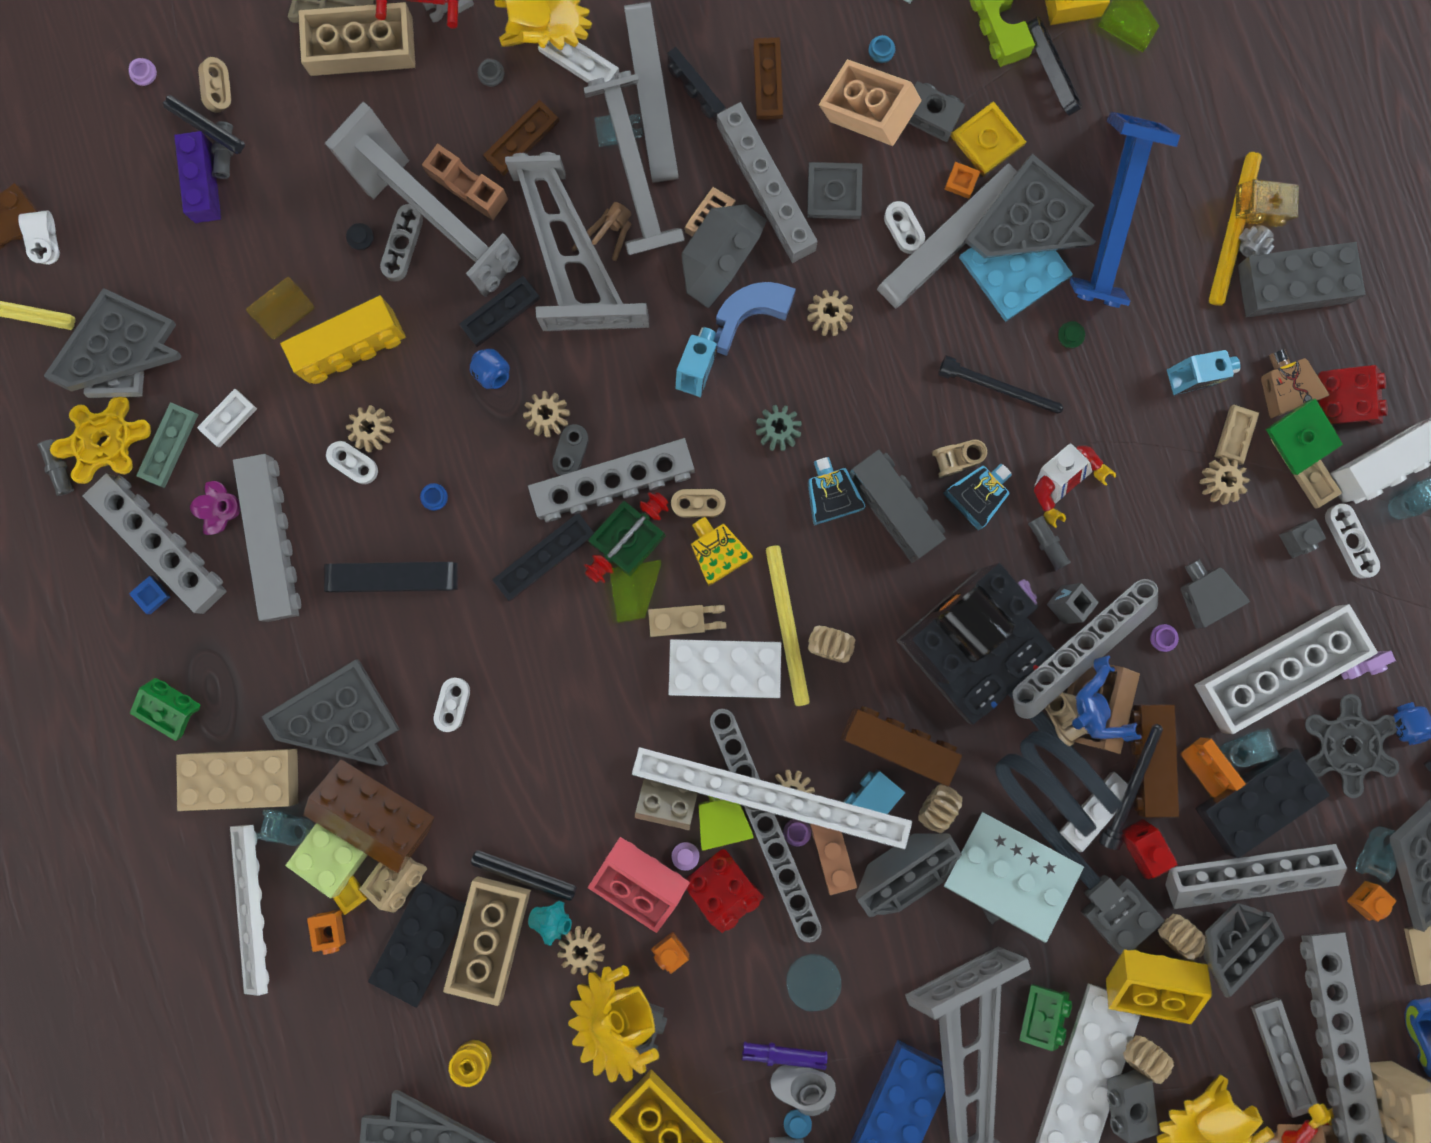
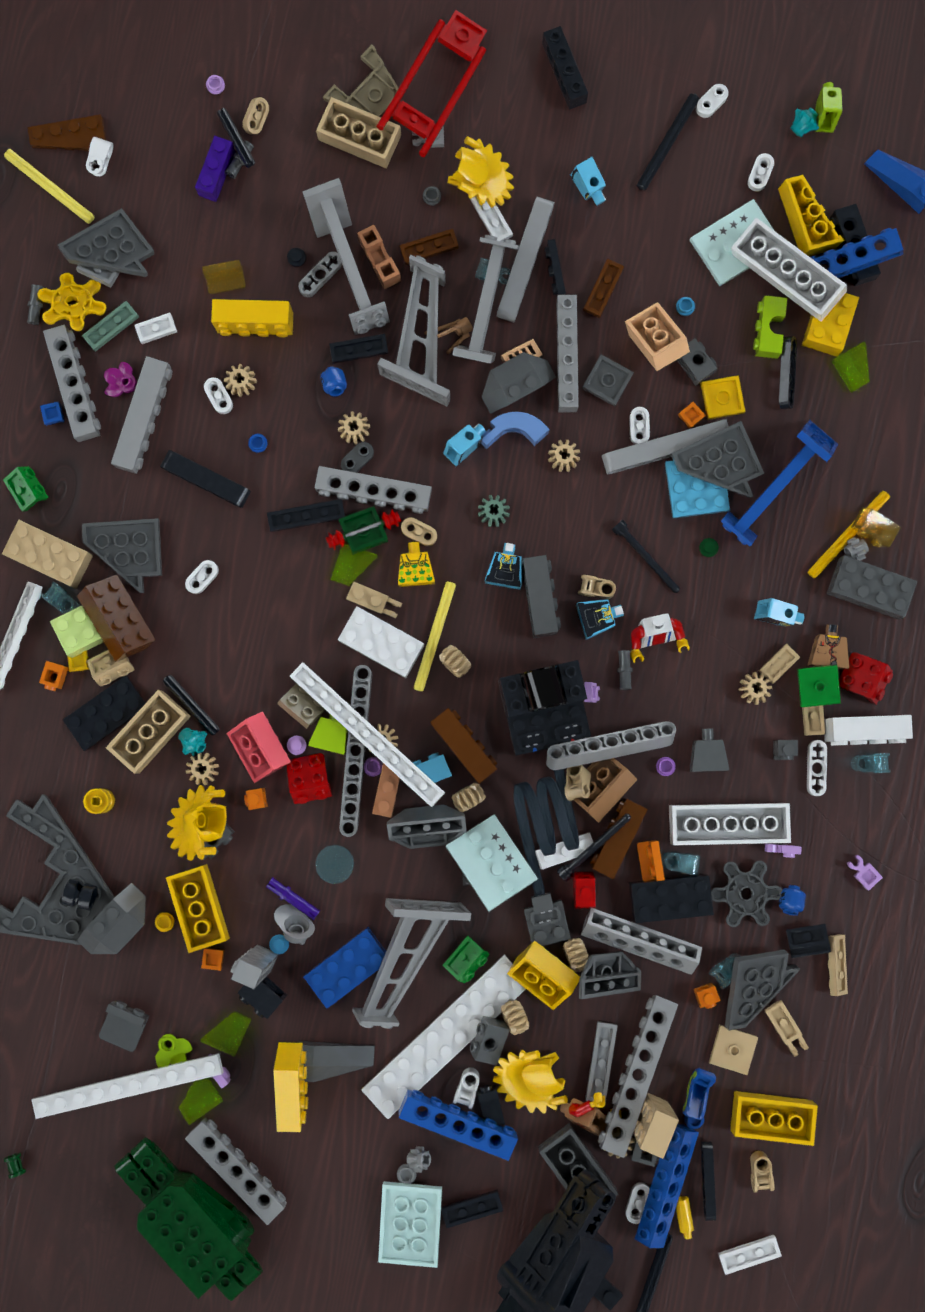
camera: 25 degrees right, 0 degrees up
dark grey brick [1047,583,1099,624] -> none
blue piece [1072,655,1142,742] -> none

